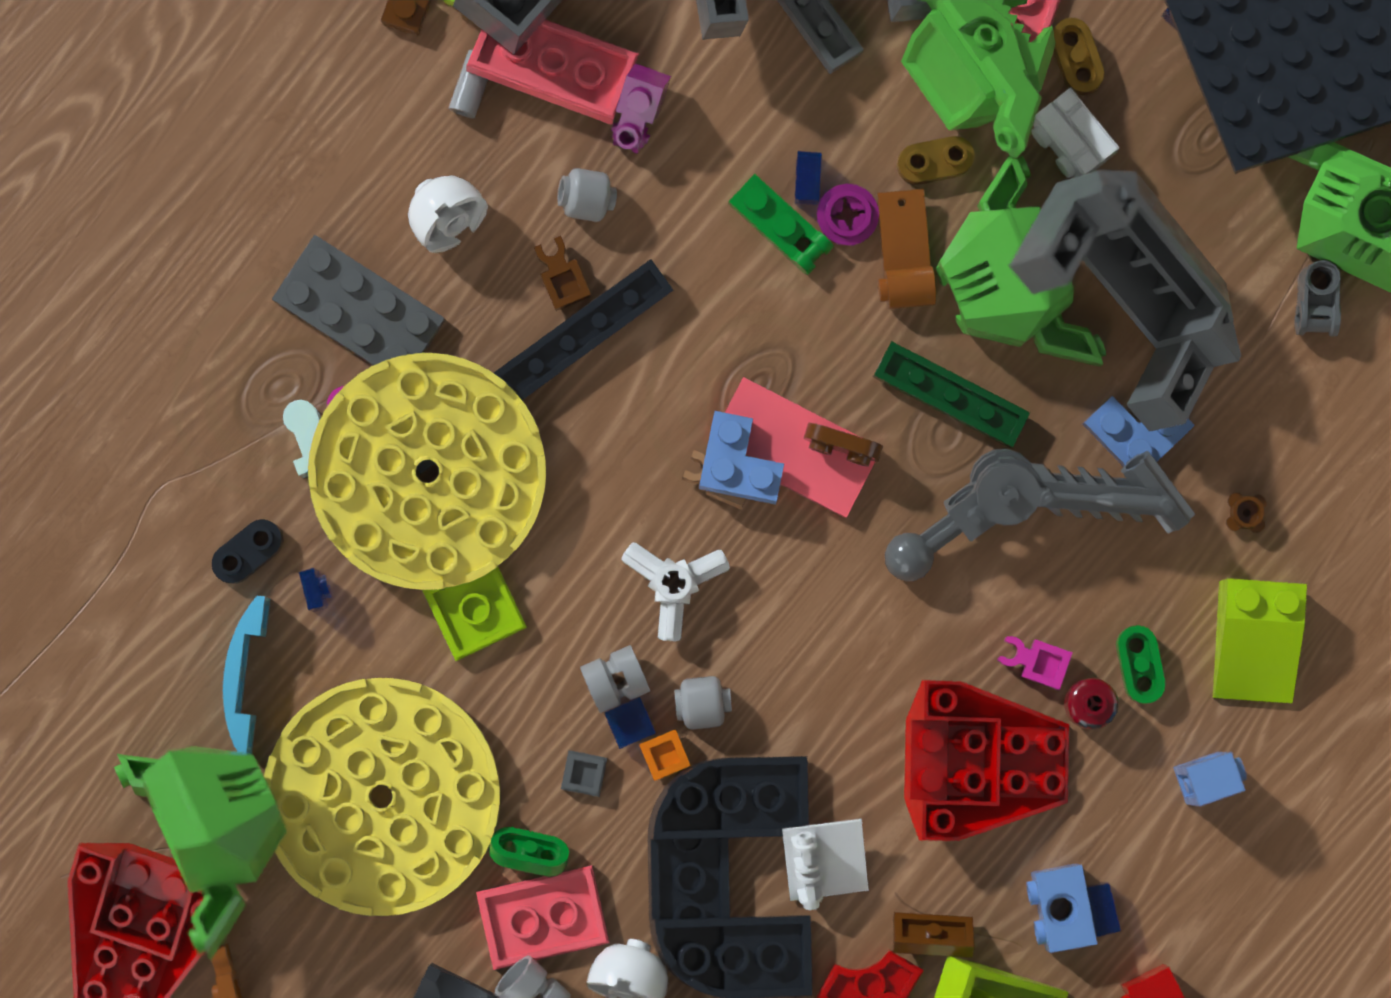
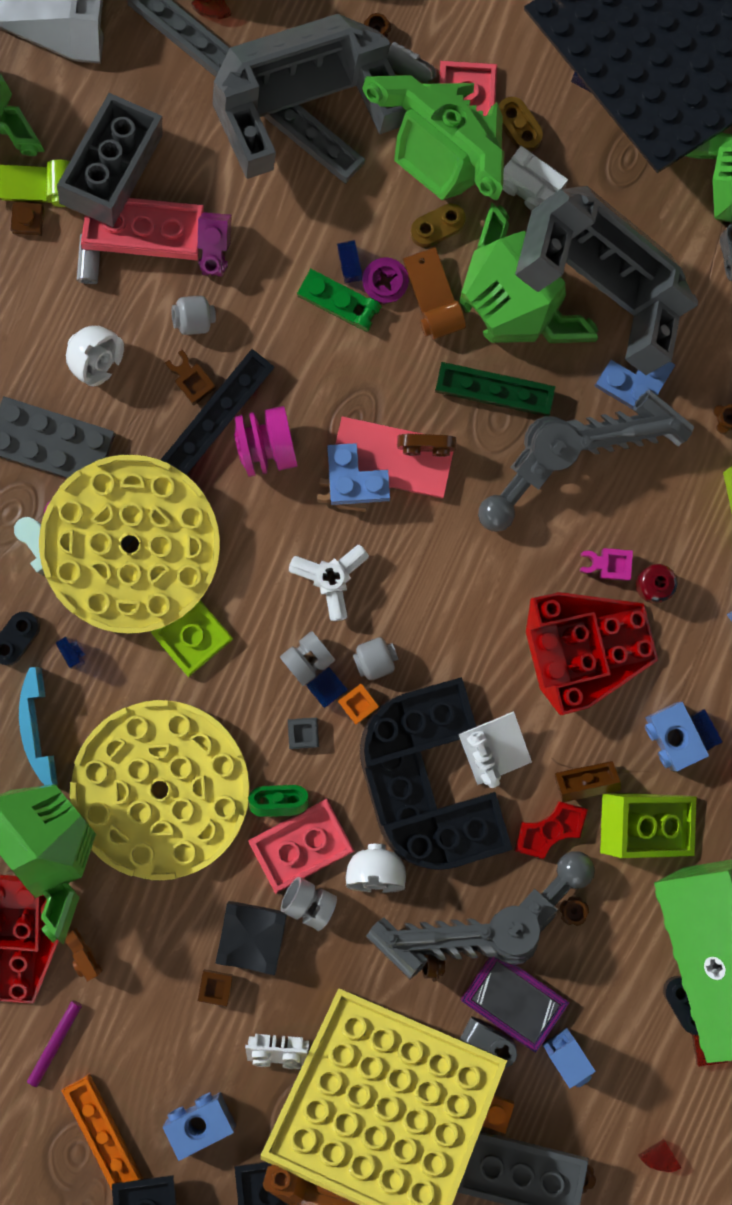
camera: 15 degrees left, 0 degrees up
green plate [1116,625,1165,704] -> none
none -> dark pink wheel [234,406,298,477]

